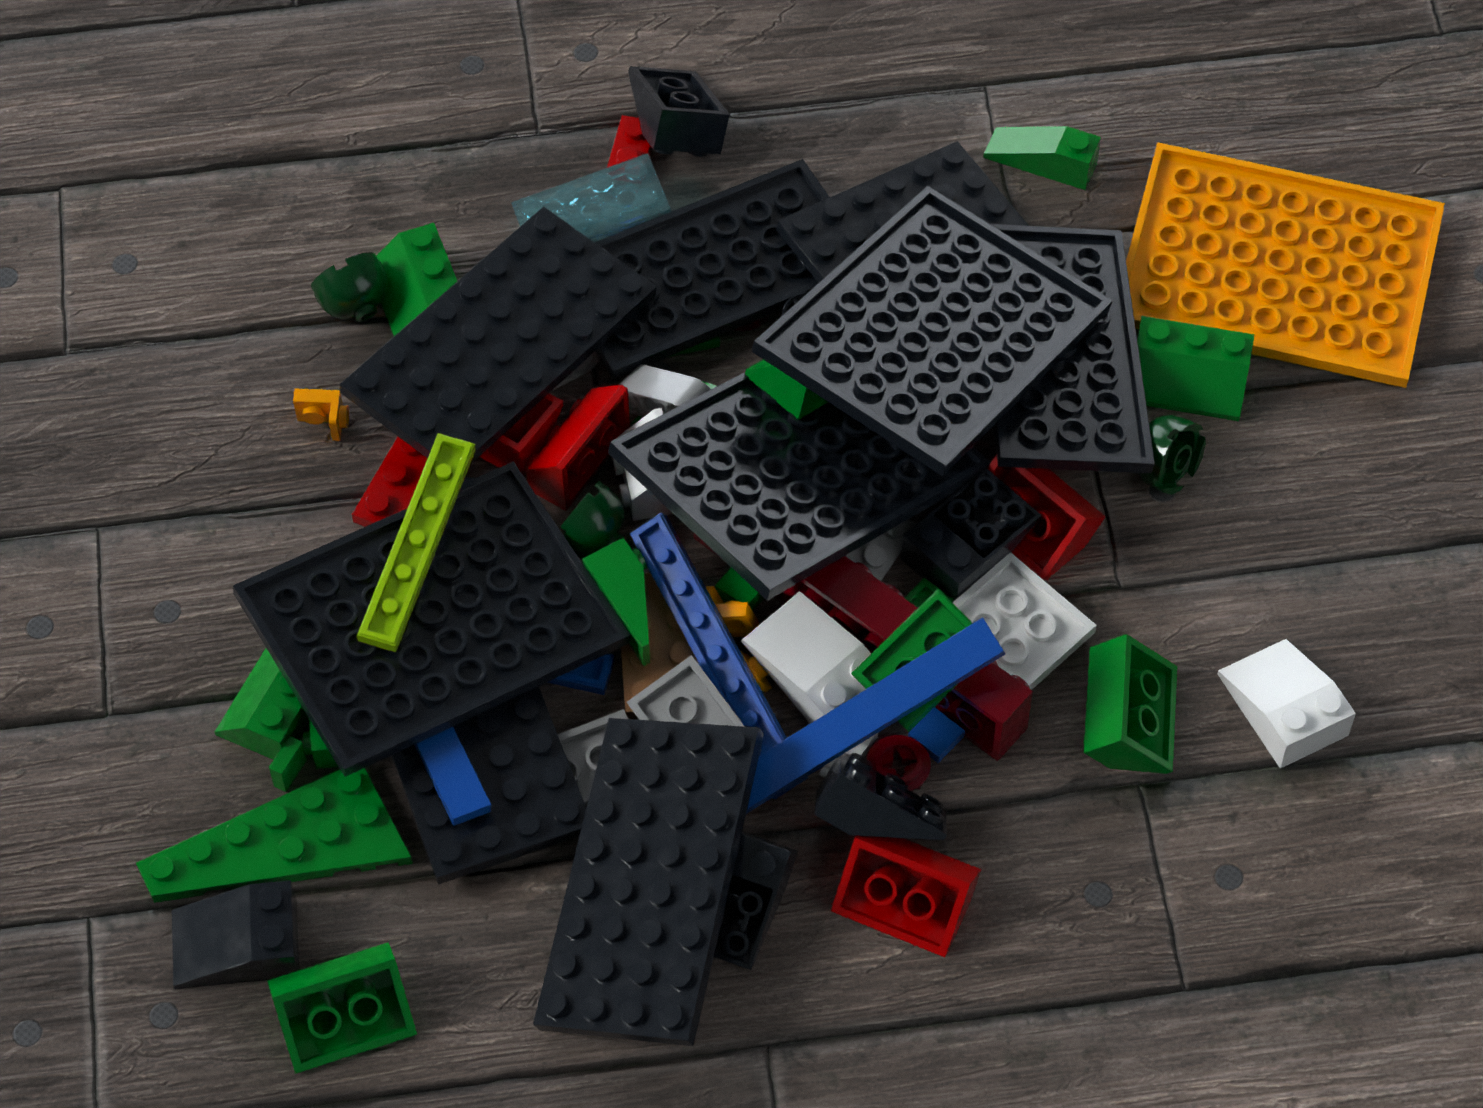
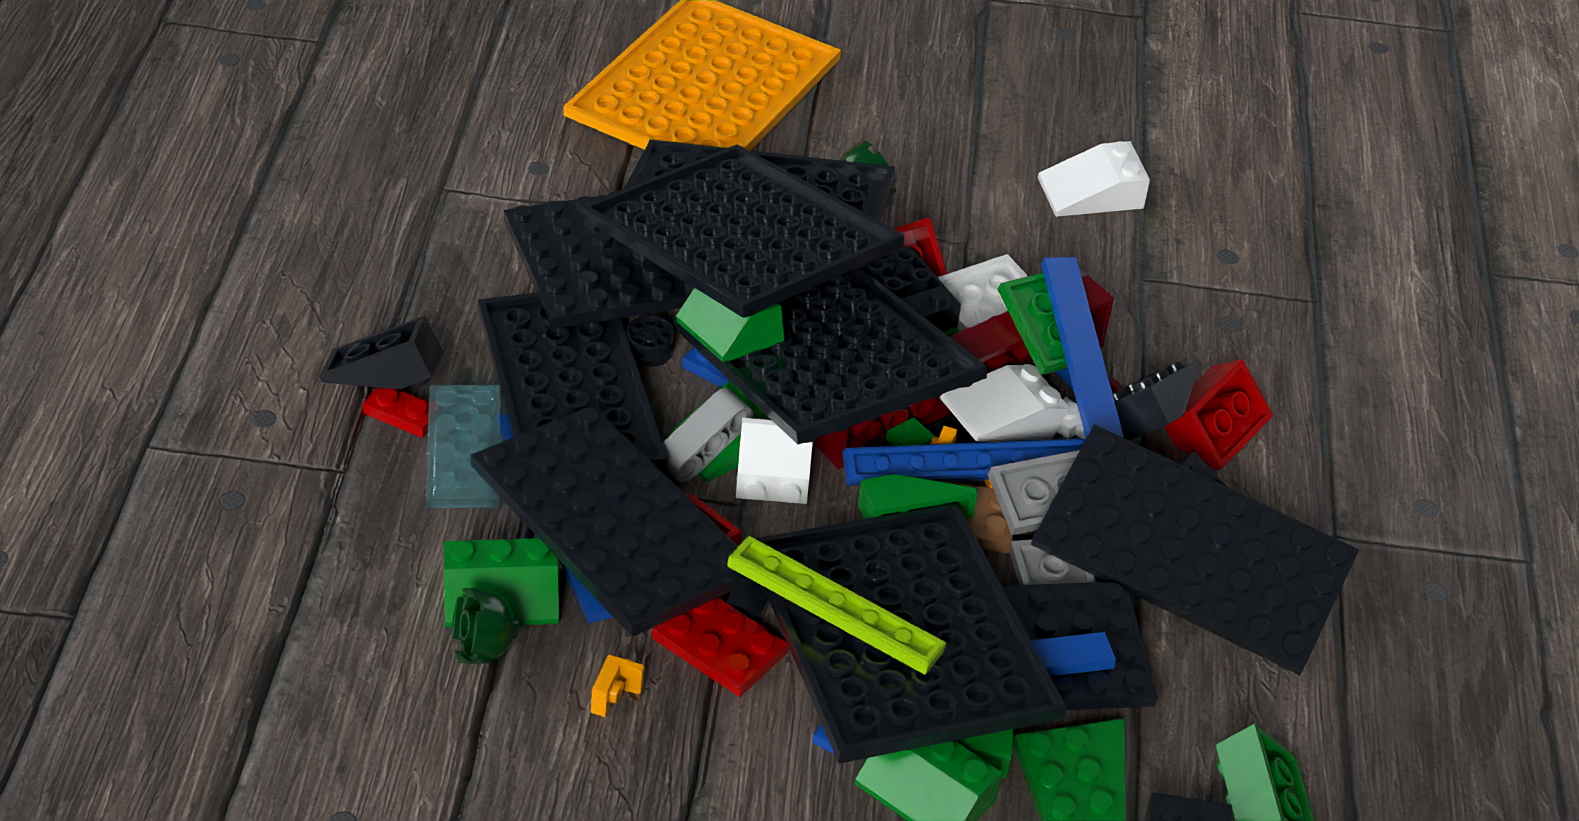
camera: 80 degrees left, 15 degrees down
green tile [269,736,307,792] -> none
red slope [525,385,630,511] -> none
dark green cylinder [560,480,625,559] -> none
green slope [983,126,1101,190] -> none
green slope [1084,634,1177,774] -> none
green slope [1137,316,1254,421] -> none

